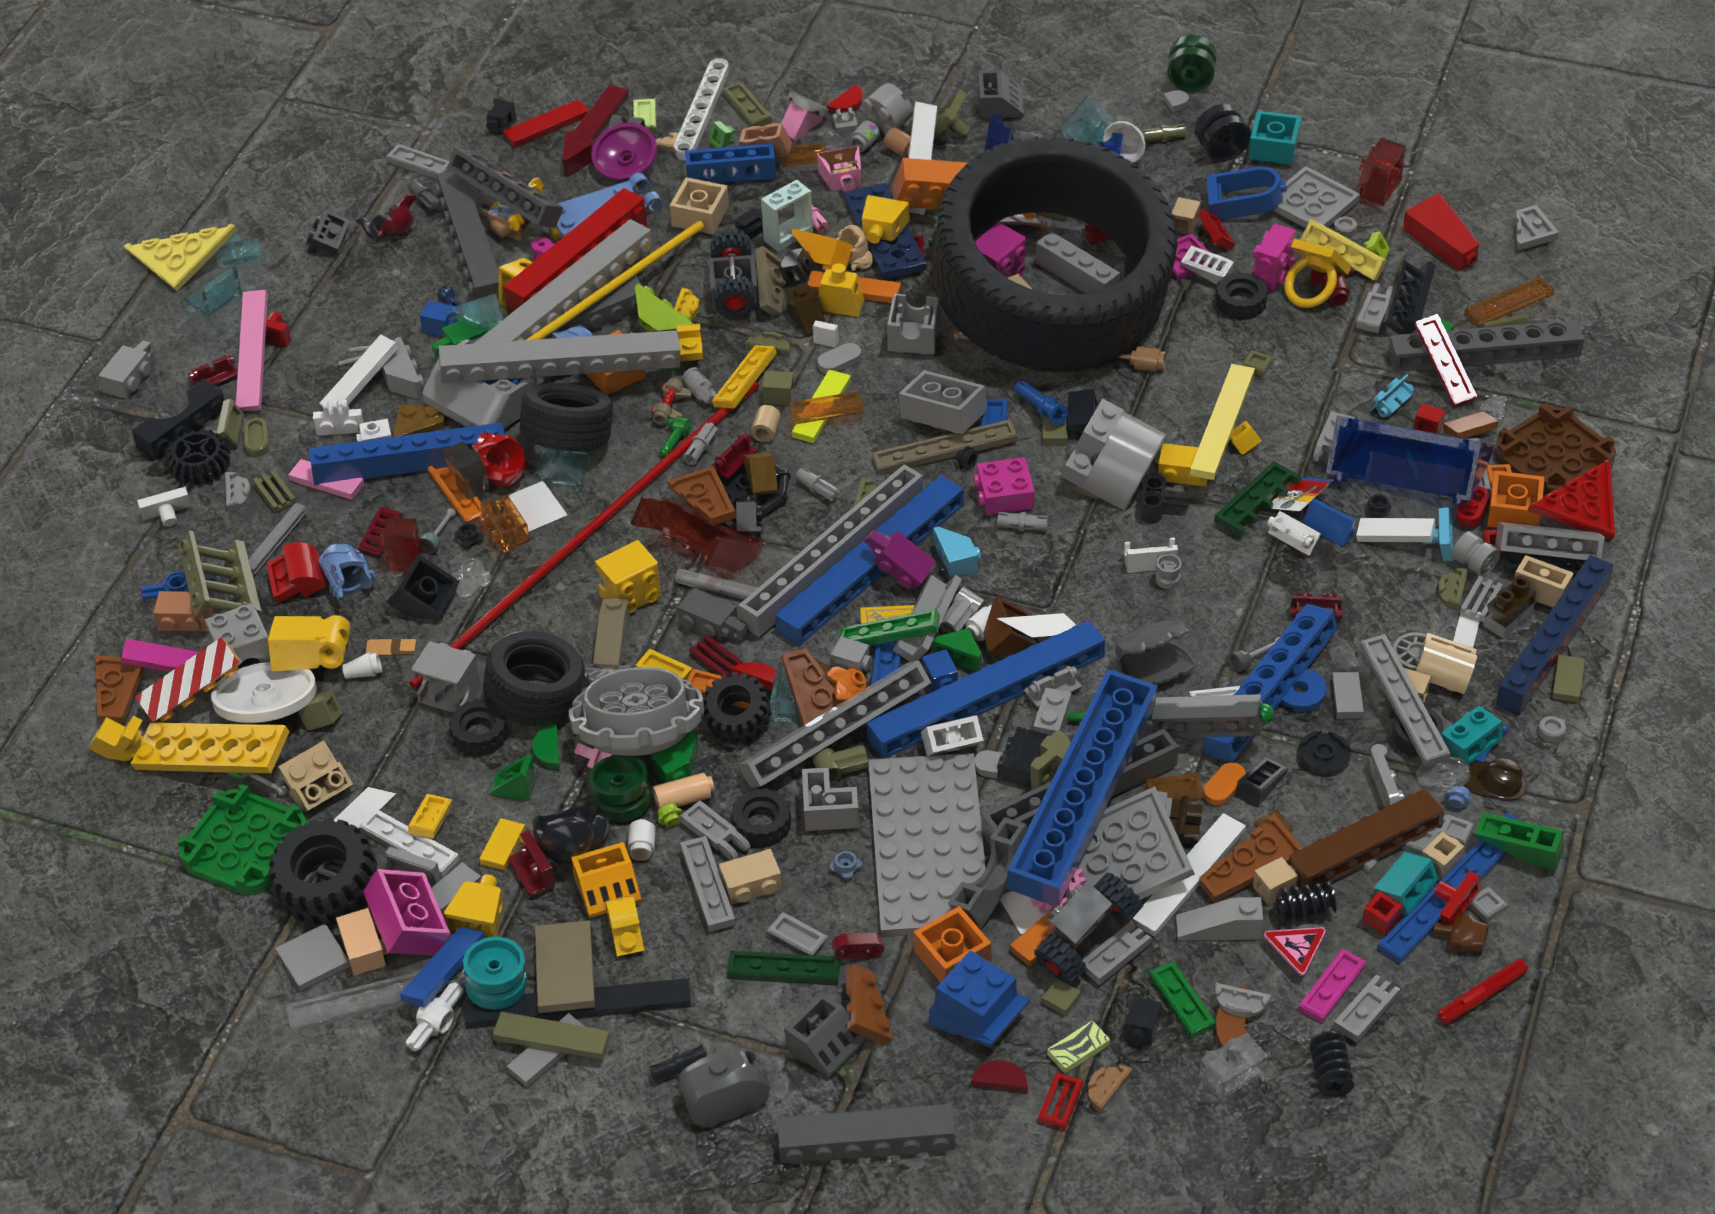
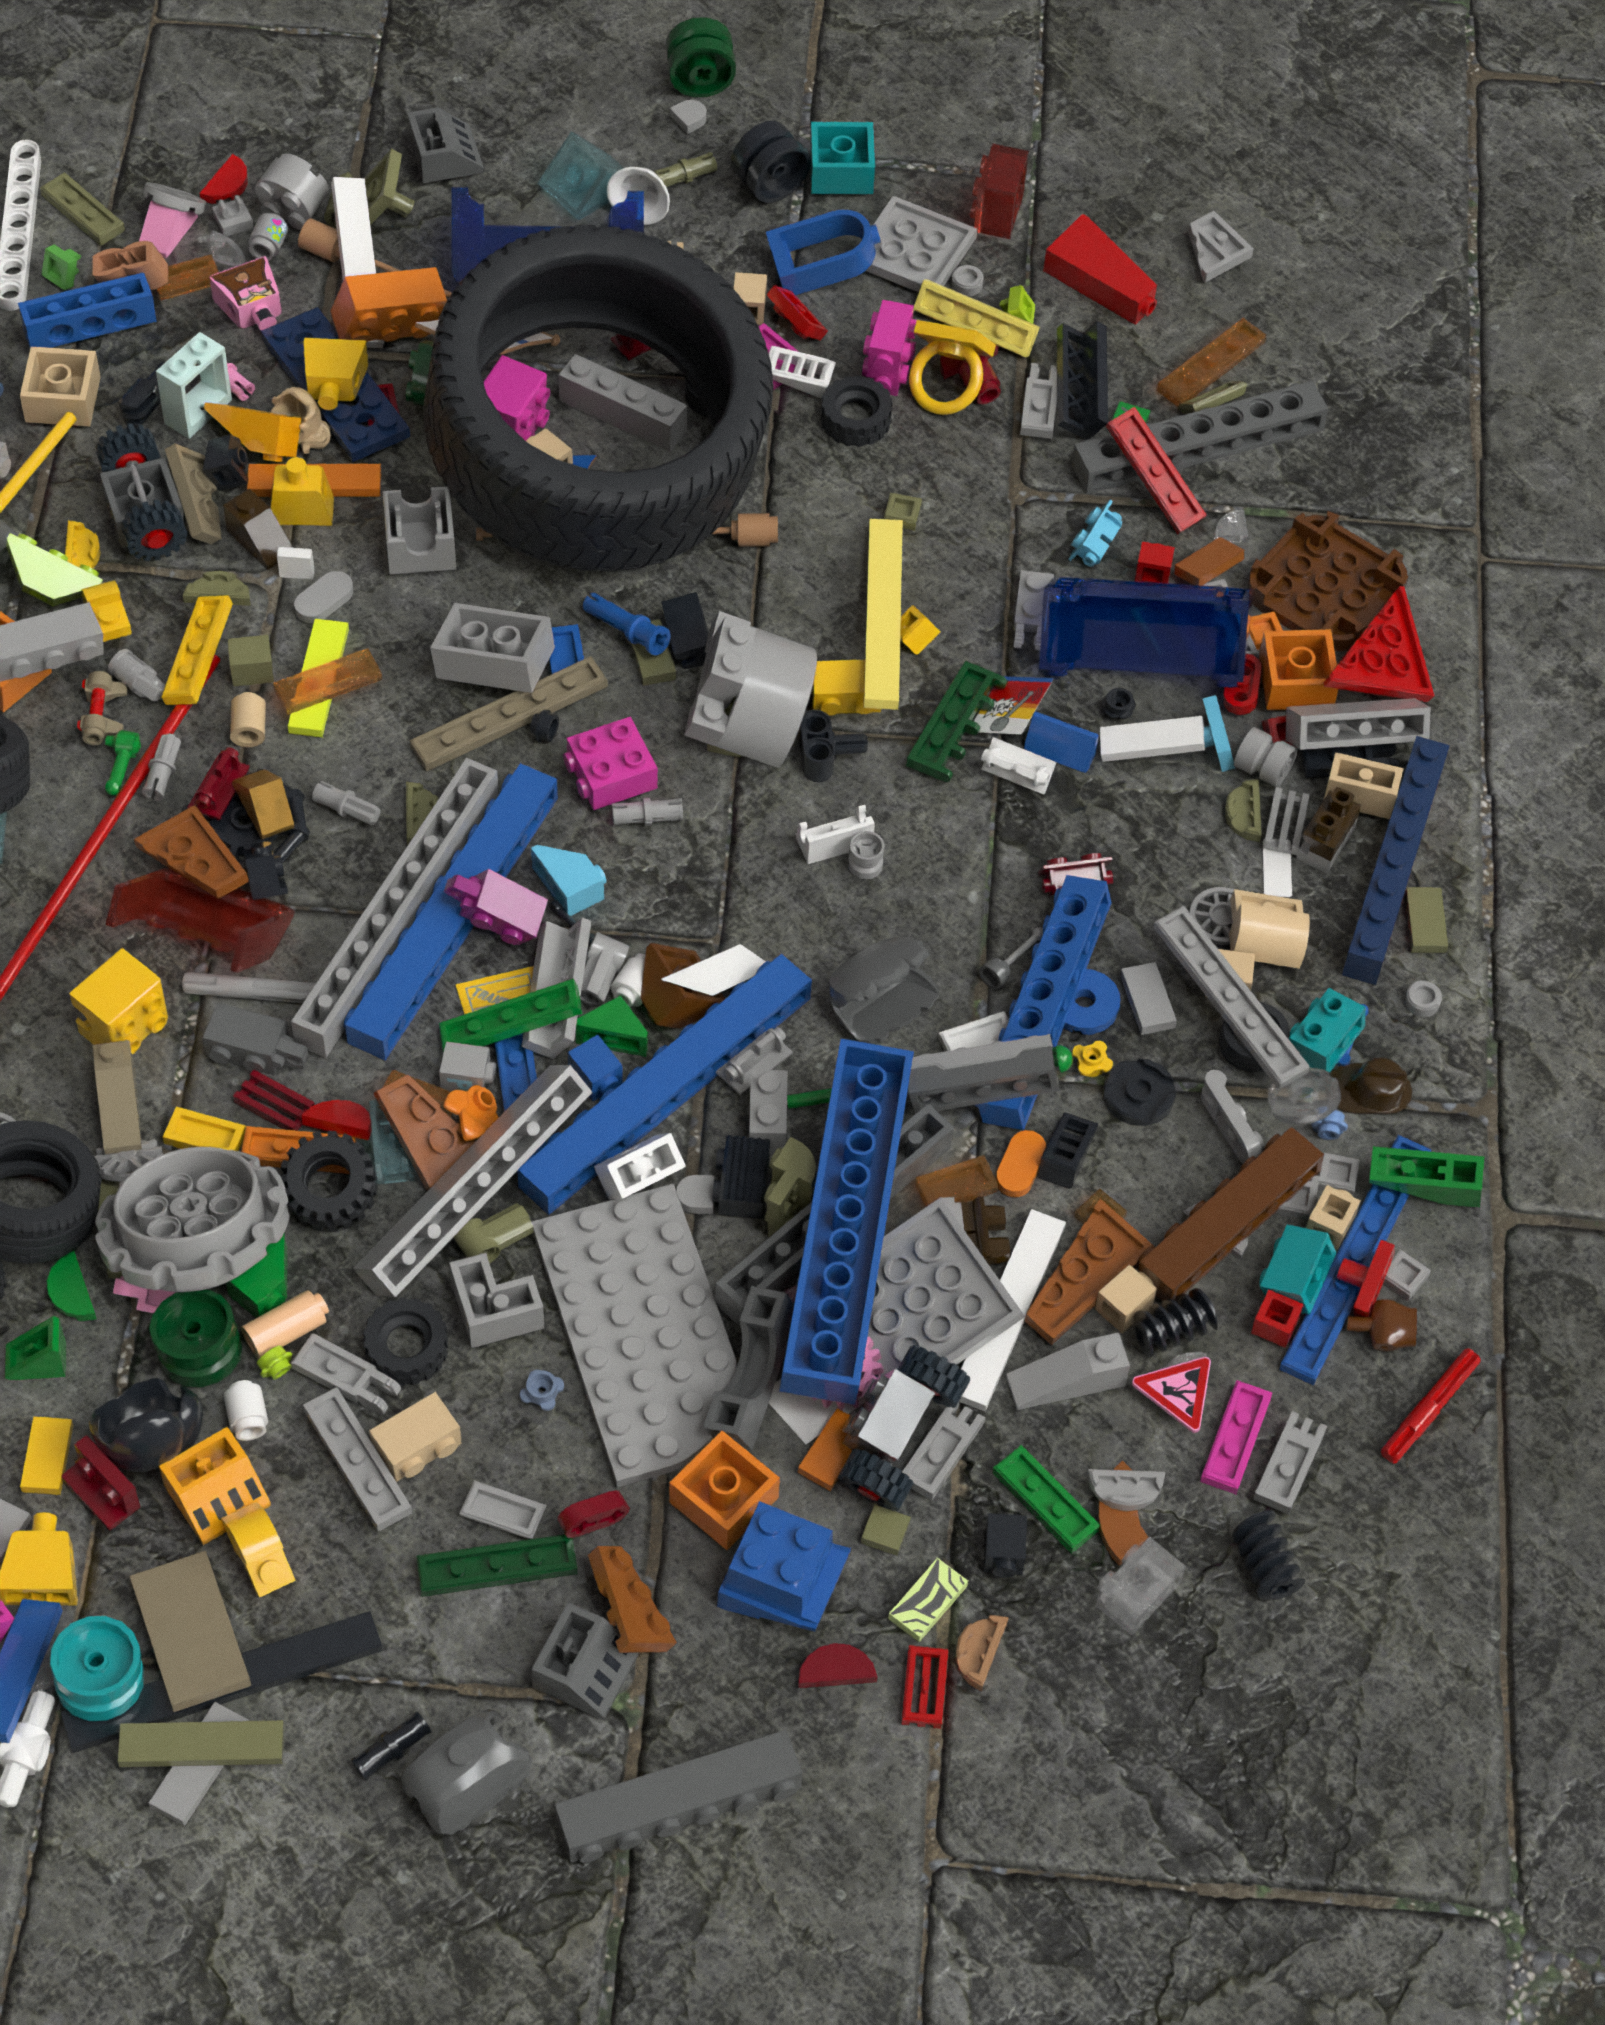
camera: 20 degrees left, 10 degrees up
none -> yellow plate [1072,1041,1113,1077]

